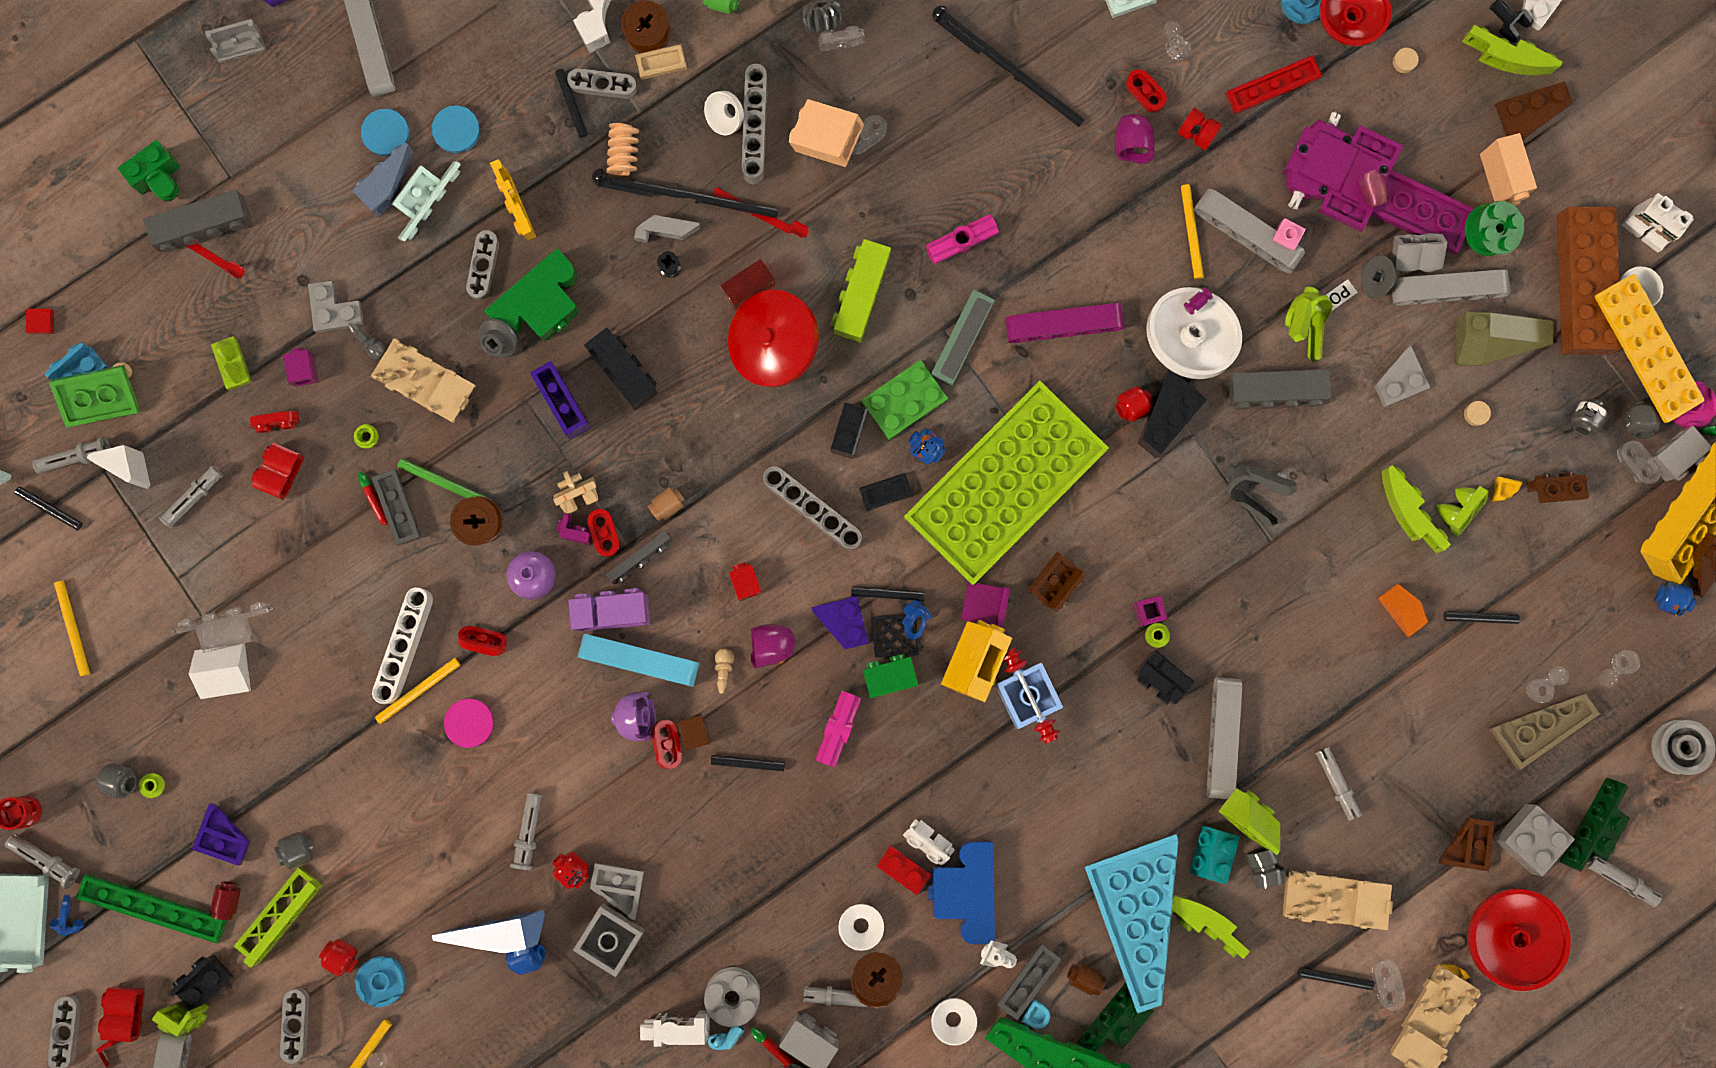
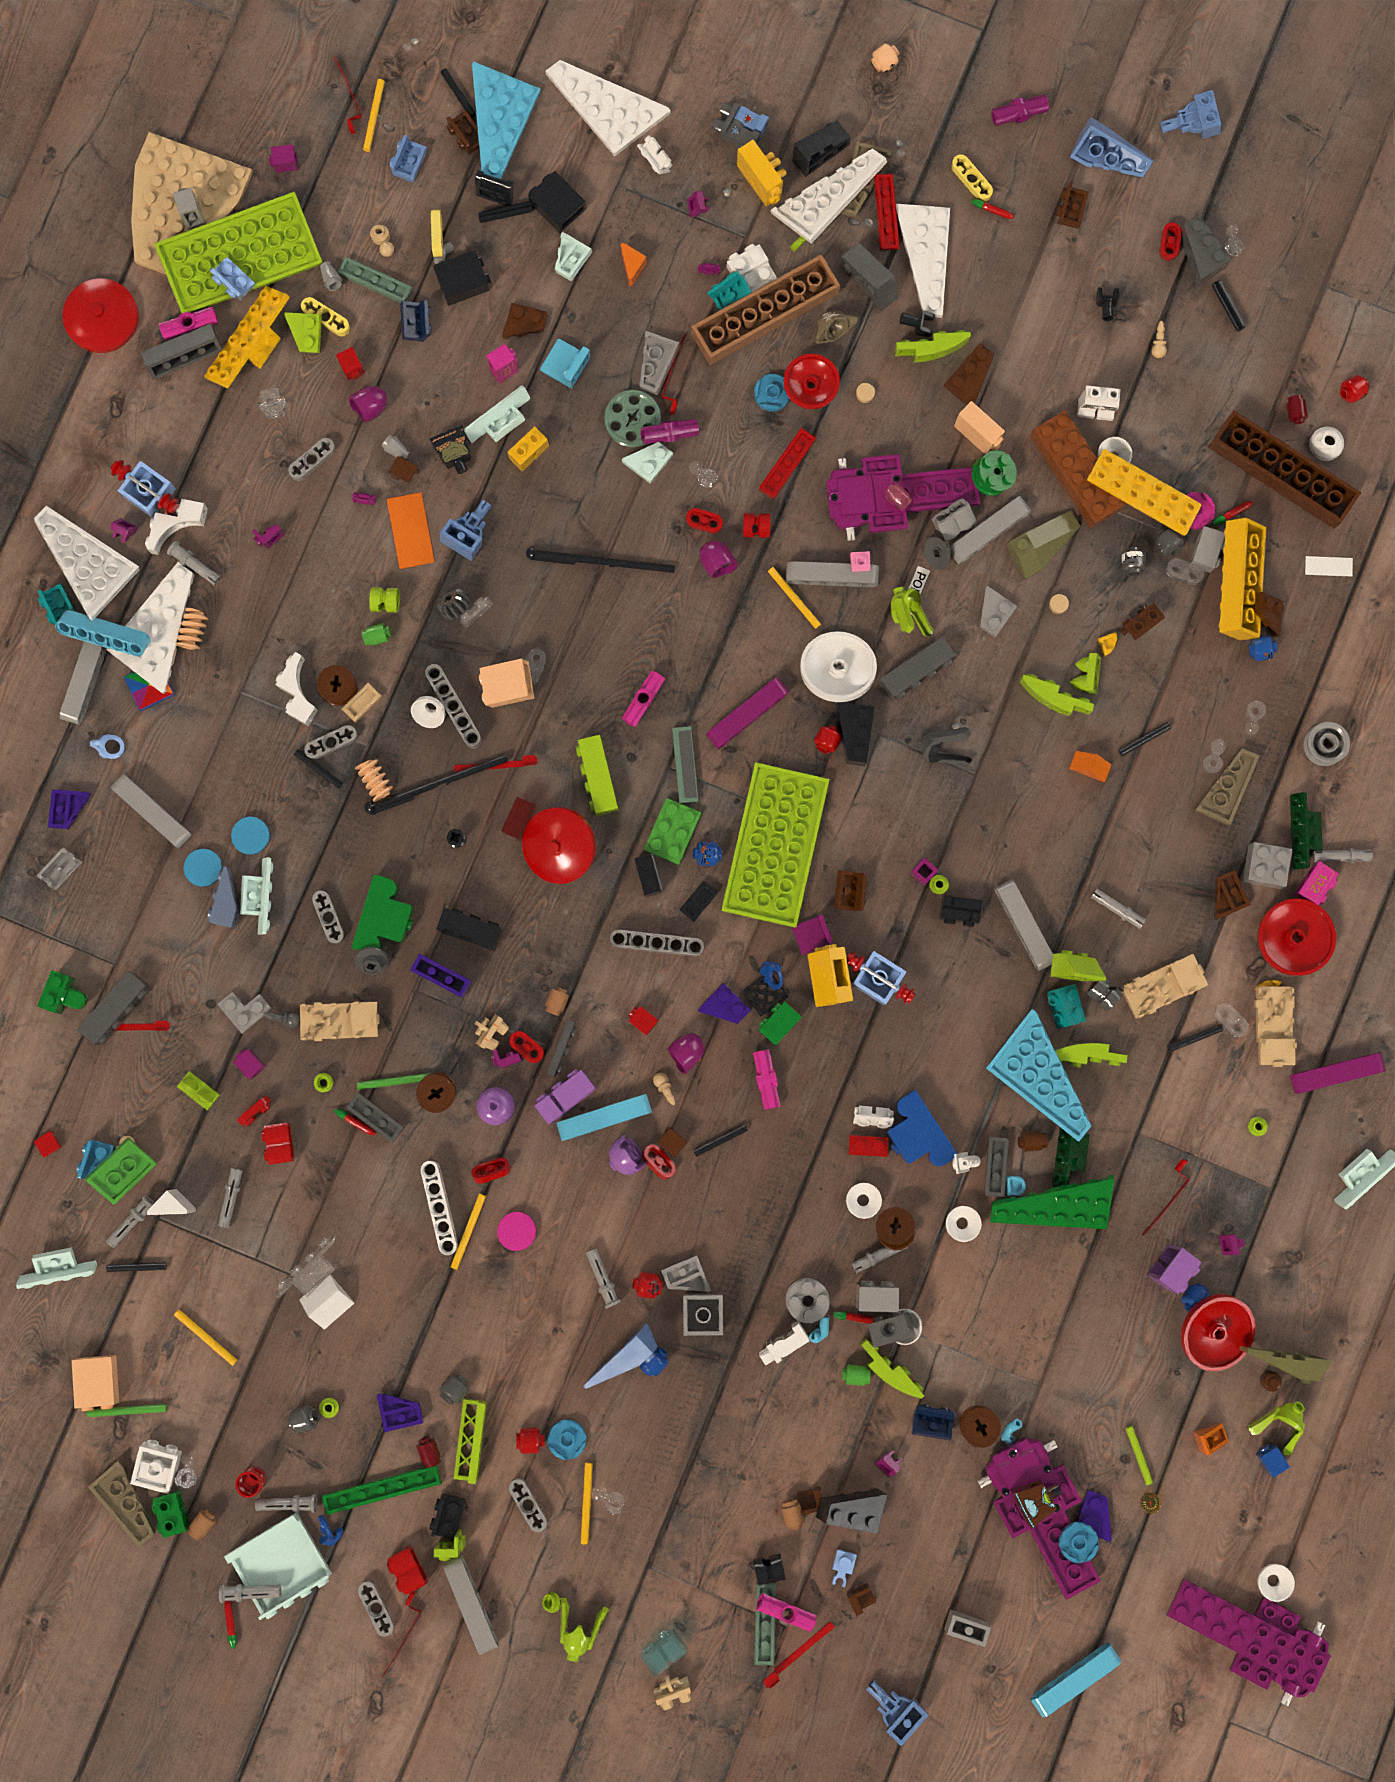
camera: 30 degrees left, 0 degrees up
yellow wing [490,159,537,241] -> none
light grey piece [634,215,700,243] -> none
black bar [851,586,925,601] -> none
magenta piece [1184,288,1213,315] -> none
none -> dark pink brick [1294,861,1339,905]

